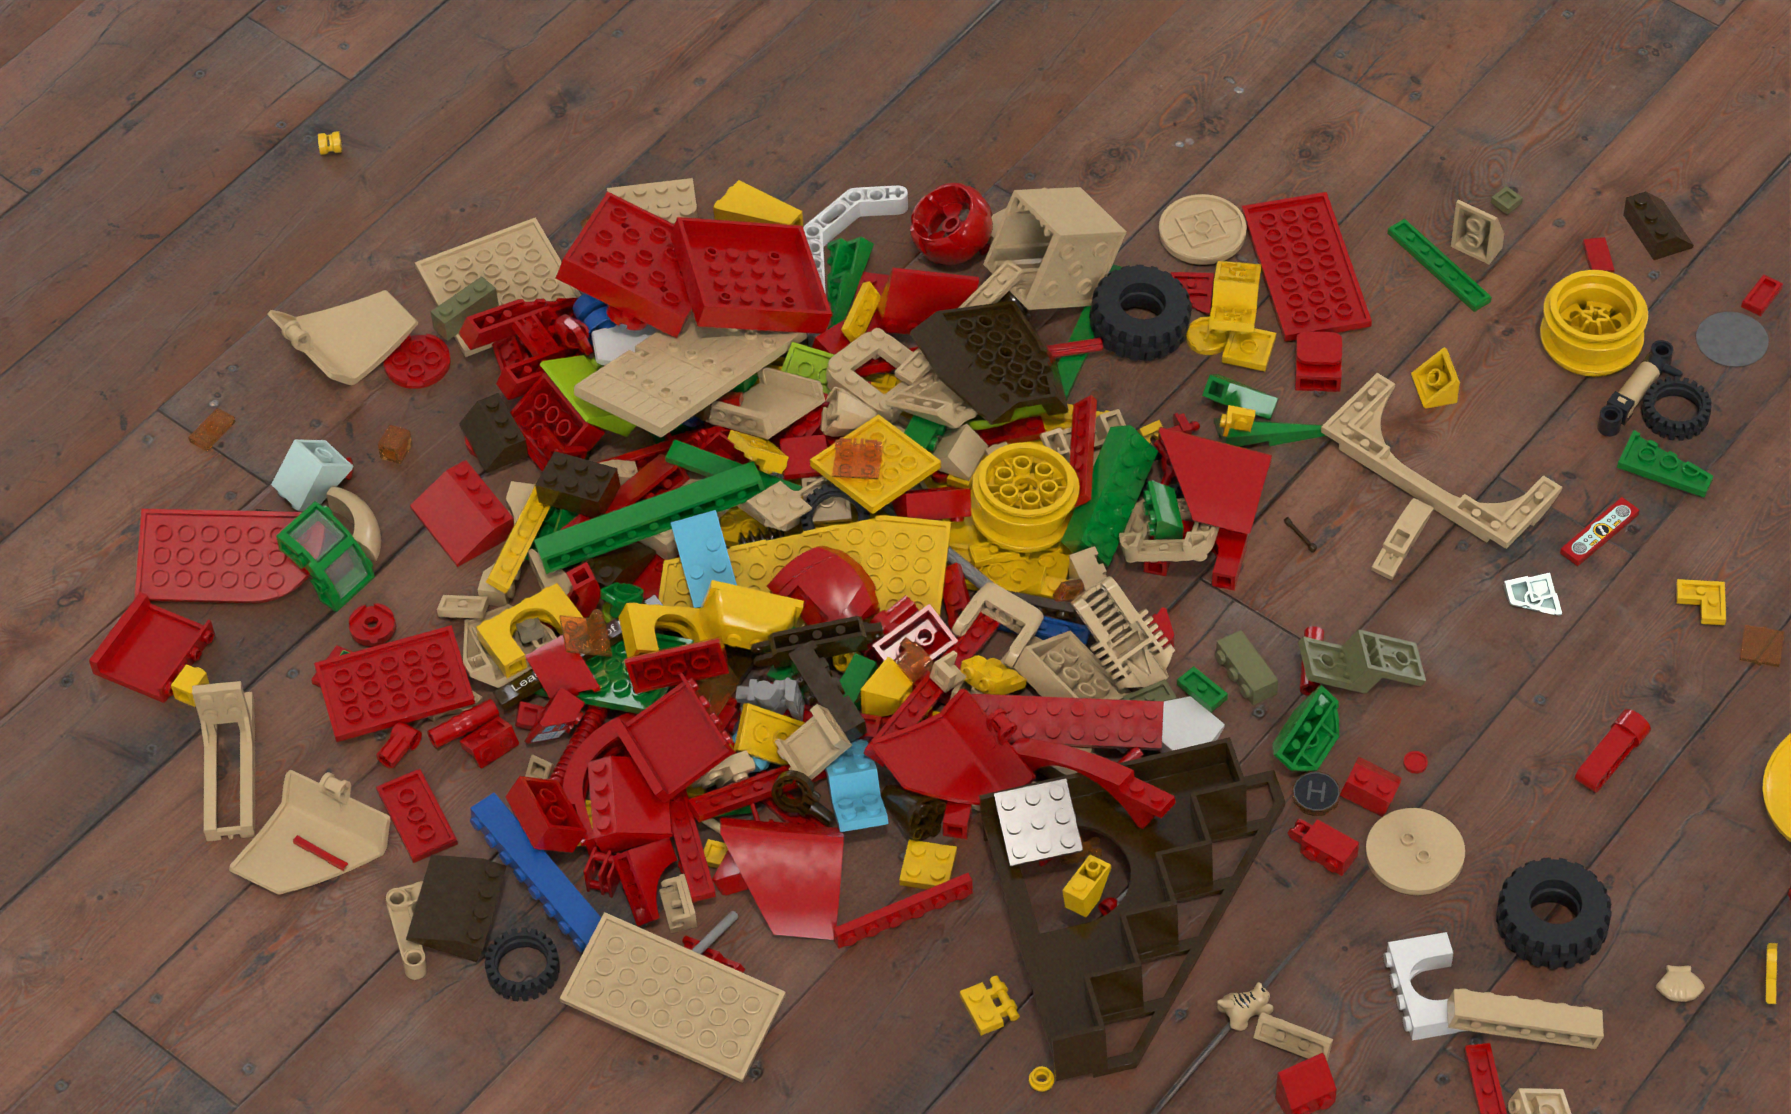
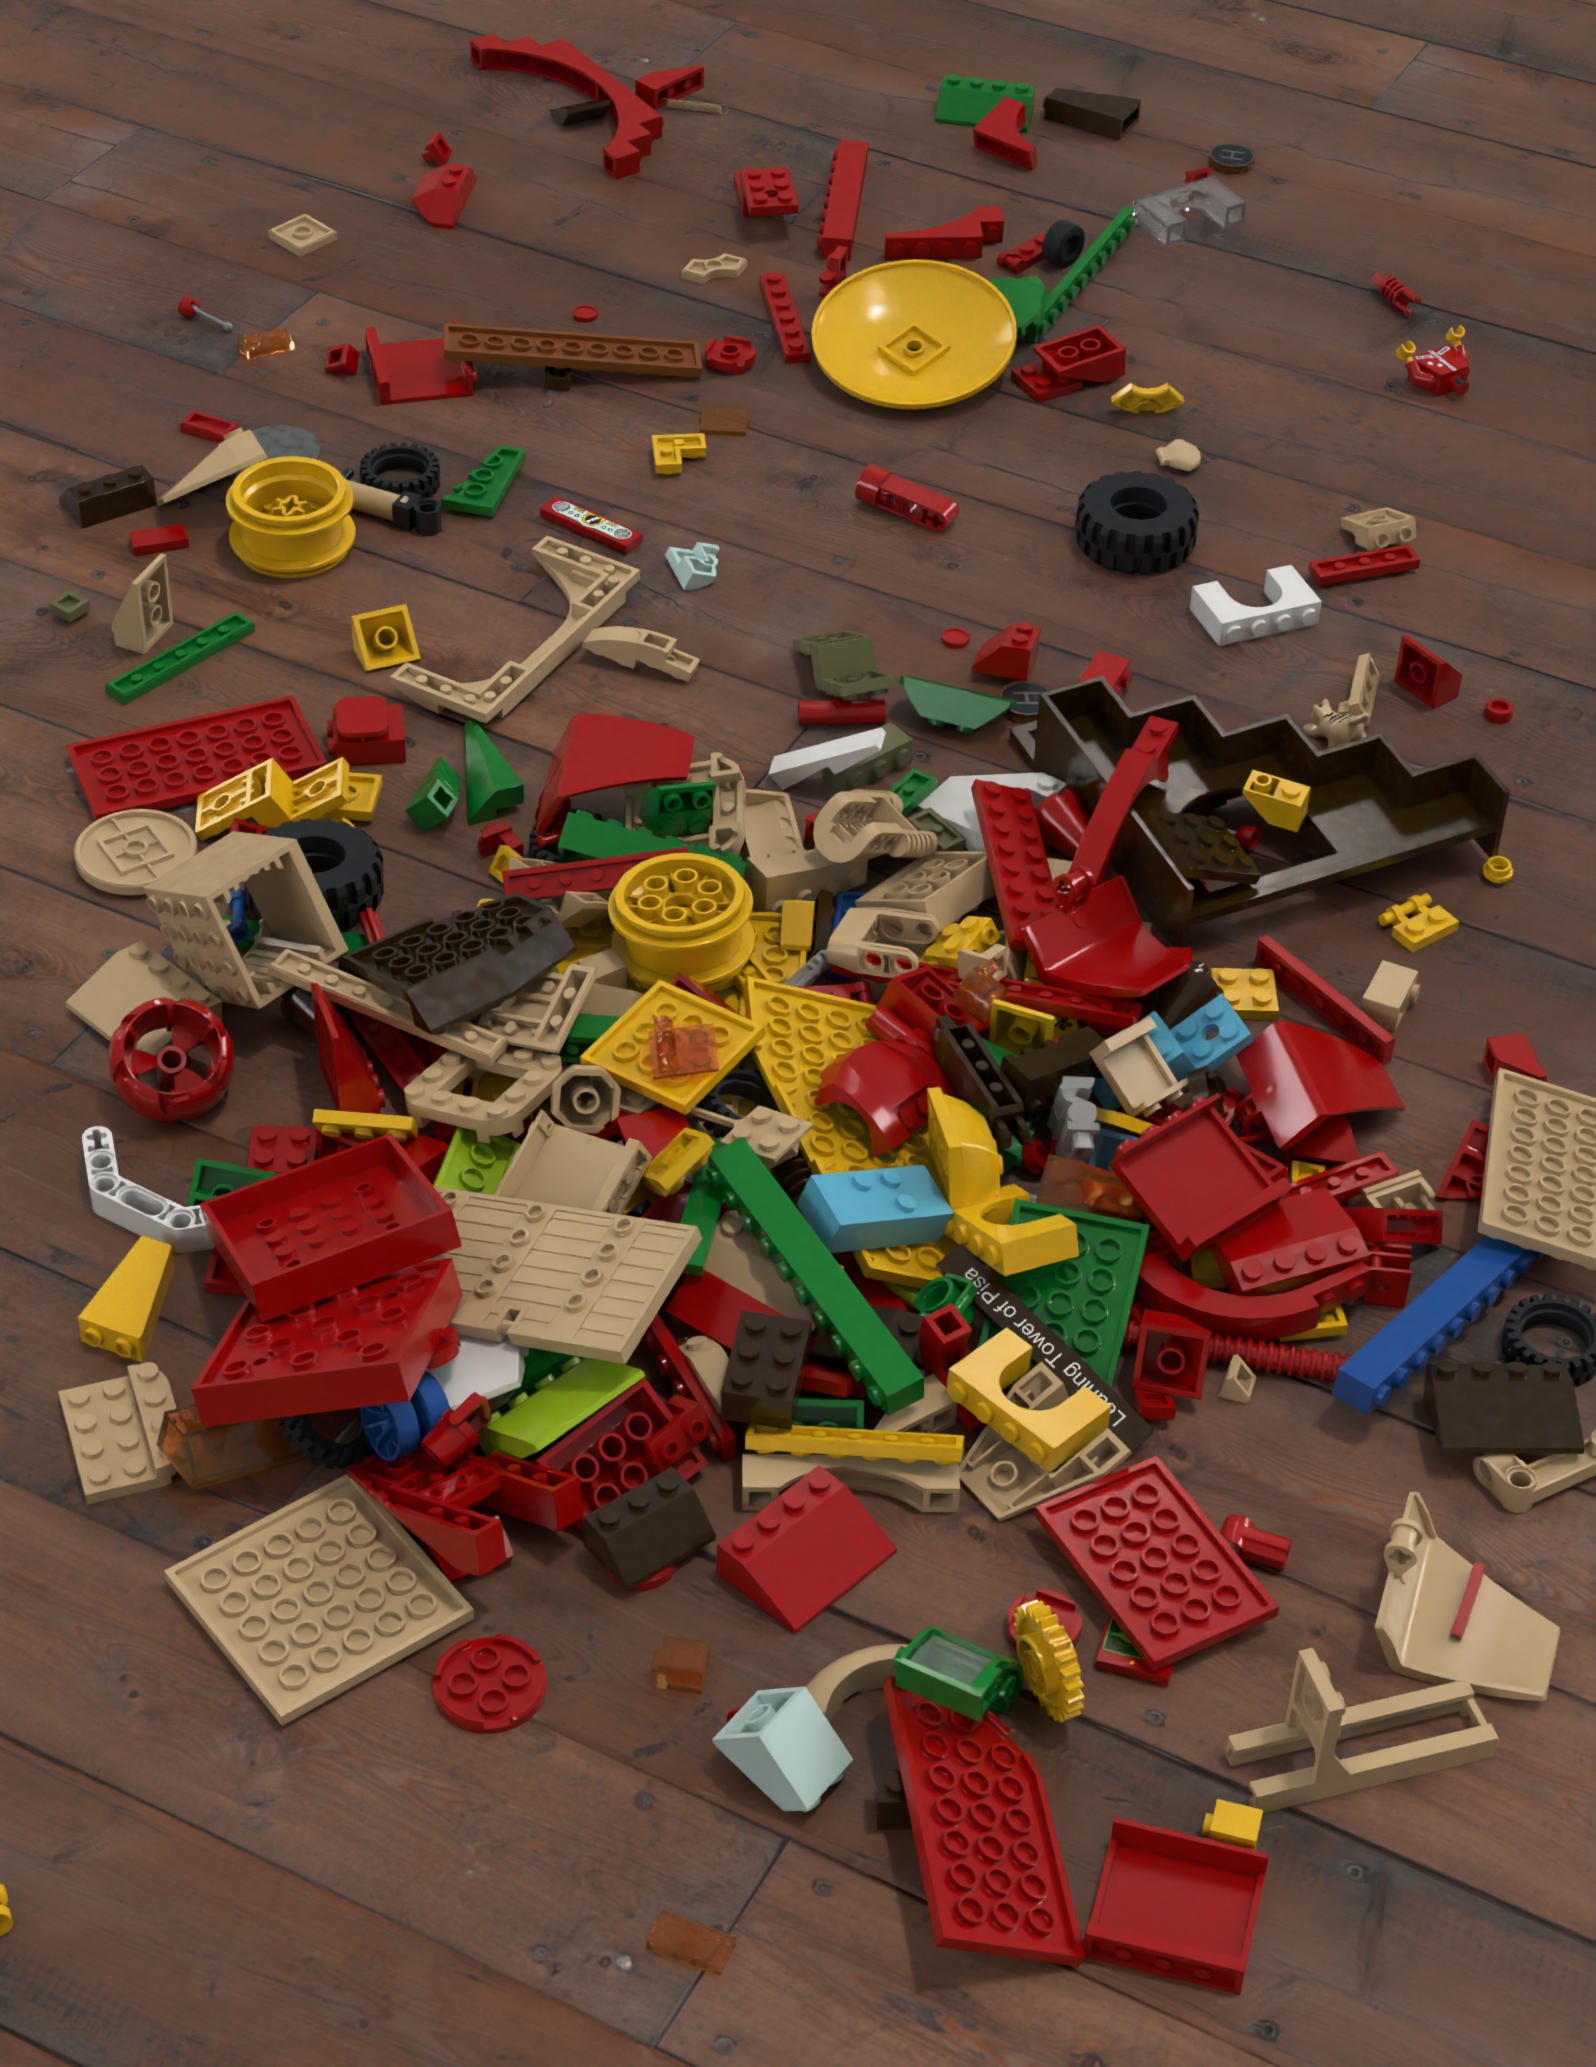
camera: 105 degrees left, 10 degrees down
tan panel [268,290,418,385] -> none
red tile [376,769,458,863] -> none
red axle [427,699,499,749] -> none
olive brick [430,276,499,341] -> none
tan plate [437,595,489,619] -> none
red bracket [459,716,519,768] -> none
red brick [505,776,587,853] -> none
dark tan plate [516,617,545,644] -> none
red slope [525,633,601,699] -> none
clear orange hinge [559,609,612,657] -> none
red slope [624,637,729,694] -> none
light grey bar [692,911,738,954] -> none
clear orange tile [1053,579,1084,602] -> none
yellow bracket [1219,405,1255,437] -> none
tan plate [1366,808,1465,895] -> none
tan brick [1447,988,1604,1049] -> none
none -> tan wedge [157,427,268,506]
none -> tan slope [740,789,804,881]
none -> white slope [768,727,886,790]
none -> yellow gear [1013,1599,1085,1723]
none -> tan brick [1361,960,1421,1032]
none -> red slope [1483,1033,1547,1082]

